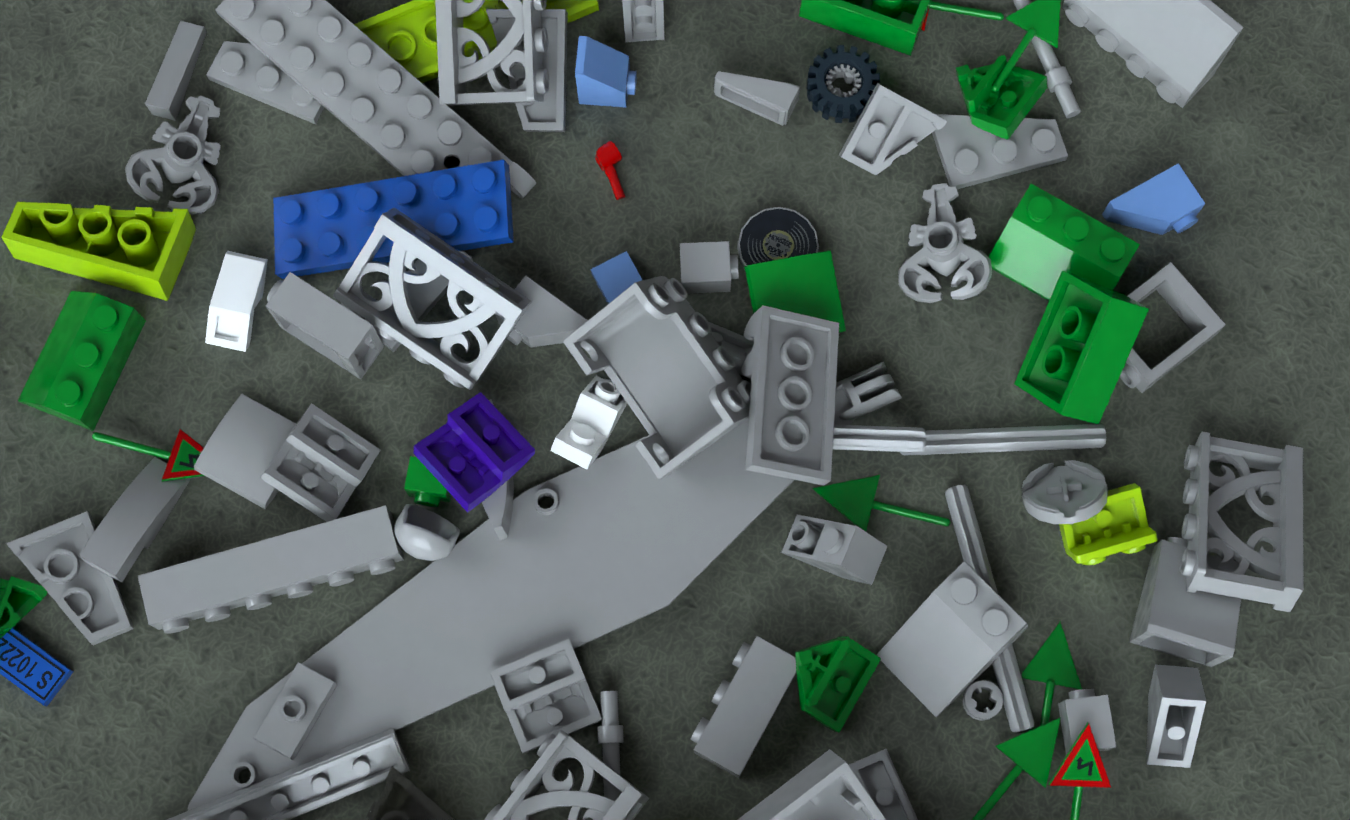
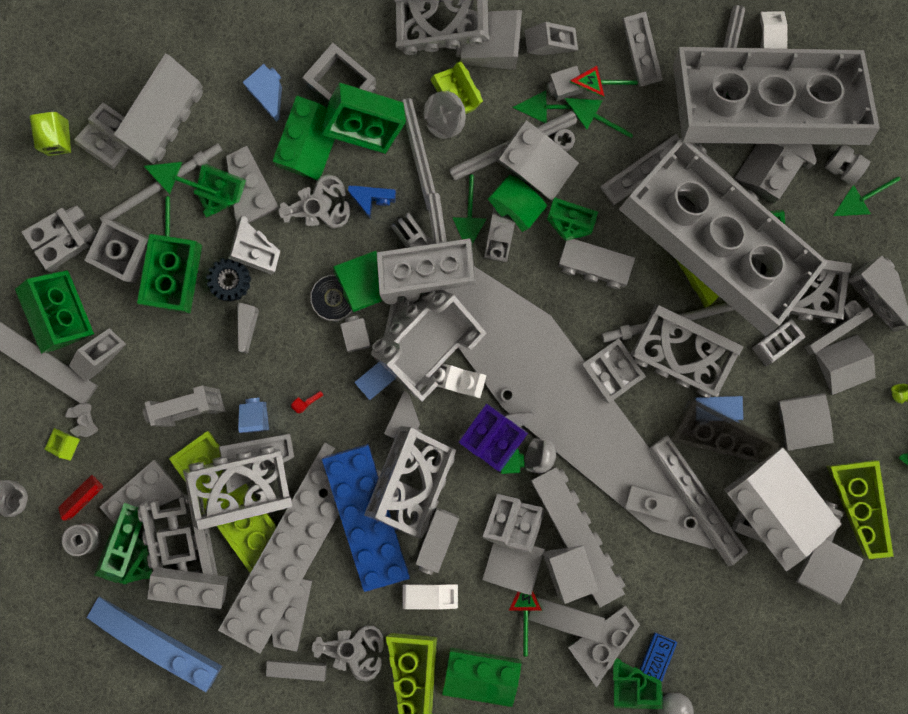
camera: 110 degrees left, 10 degrees up
none -> blue slope [348,186,396,219]
none -> green slope [488,175,547,232]
none -> light grey slope [543,545,599,604]

